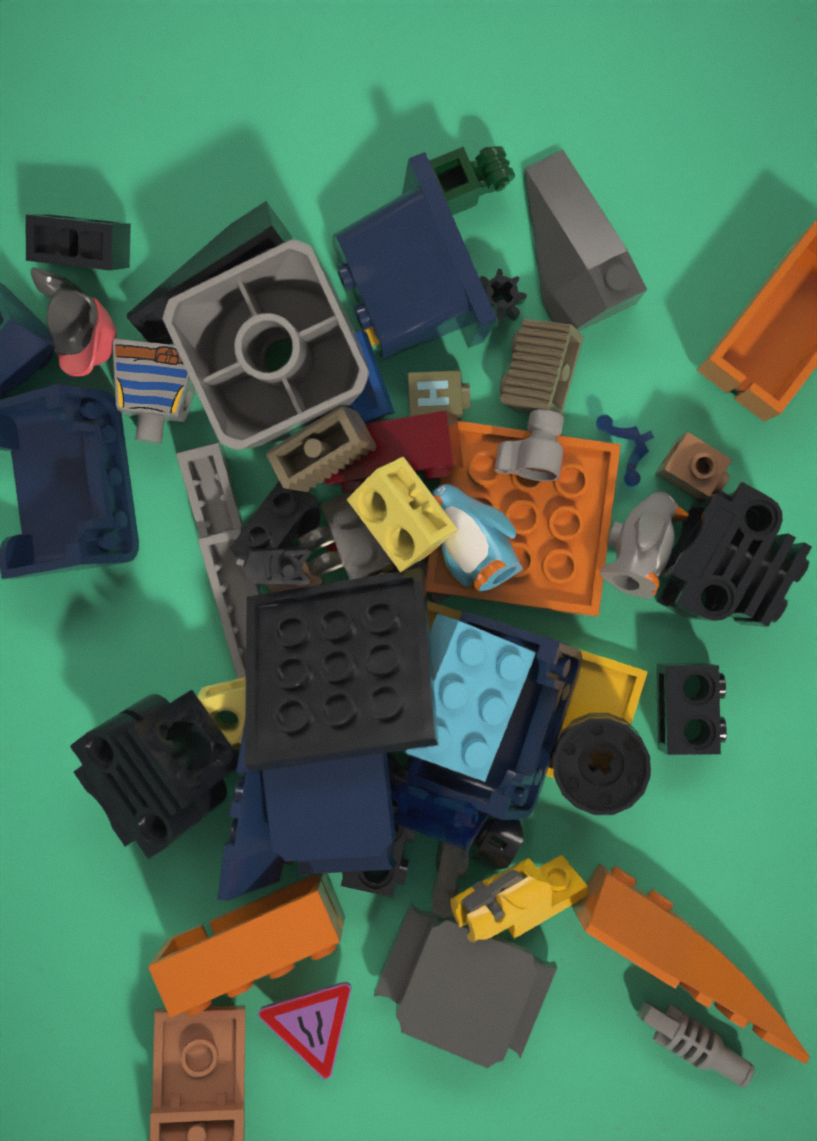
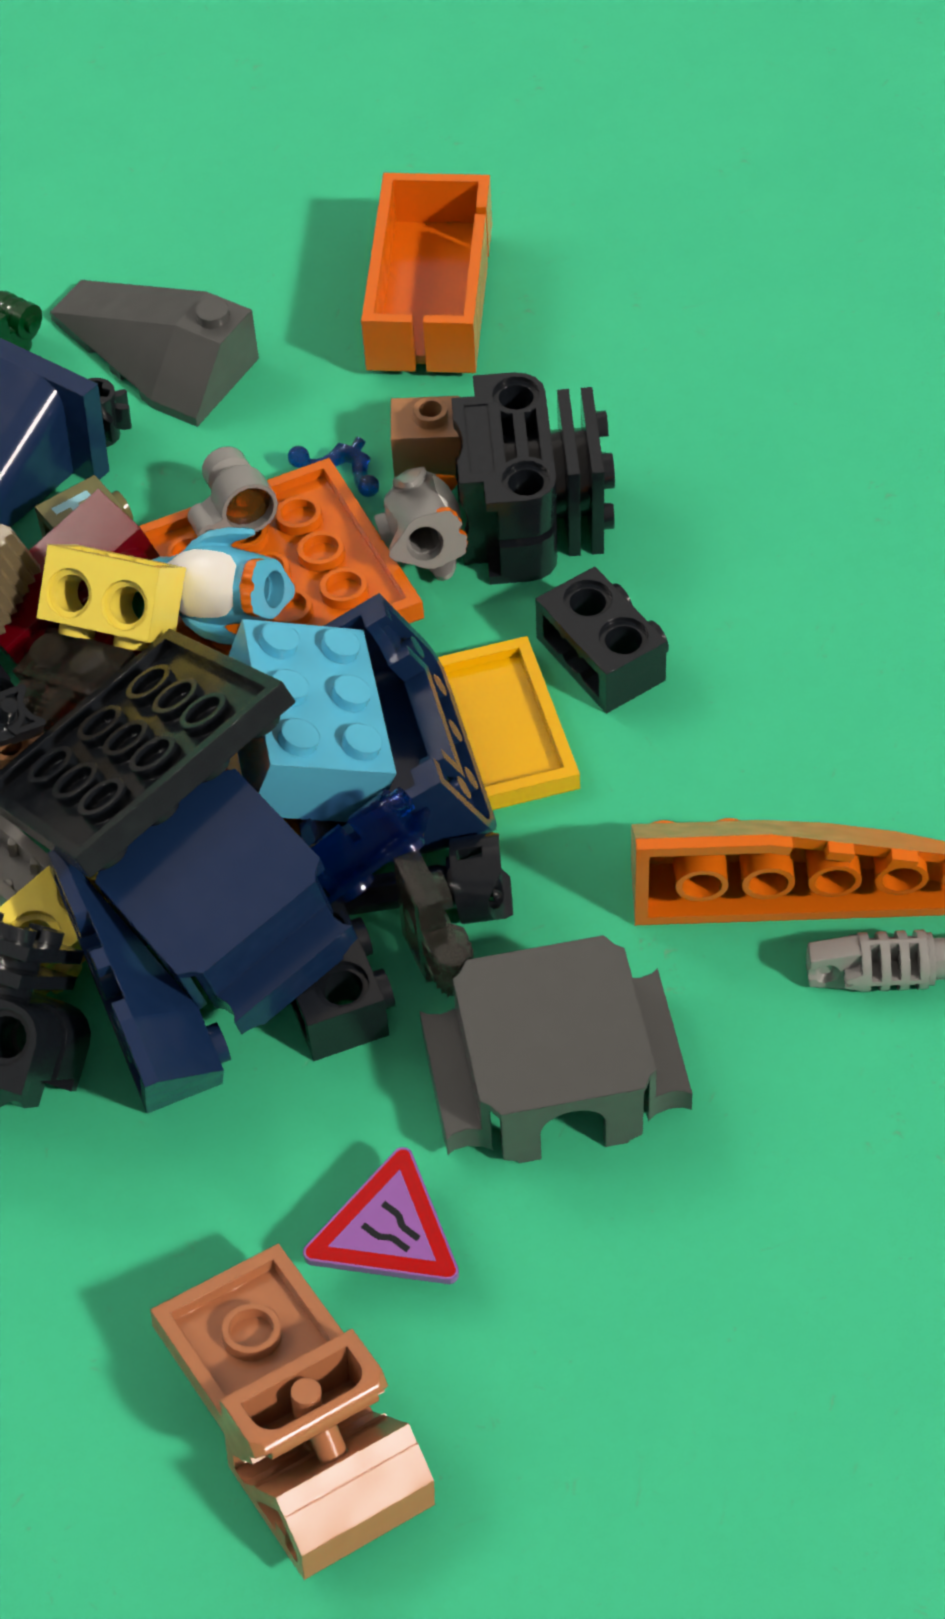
camera: 30 degrees left, 35 degrees down
orange piece [148,873,345,1018] -> none
yellow plate [450,854,588,943] -> none
dark tan brick [500,318,584,415] -> none
black wheel [553,712,651,815] -> none

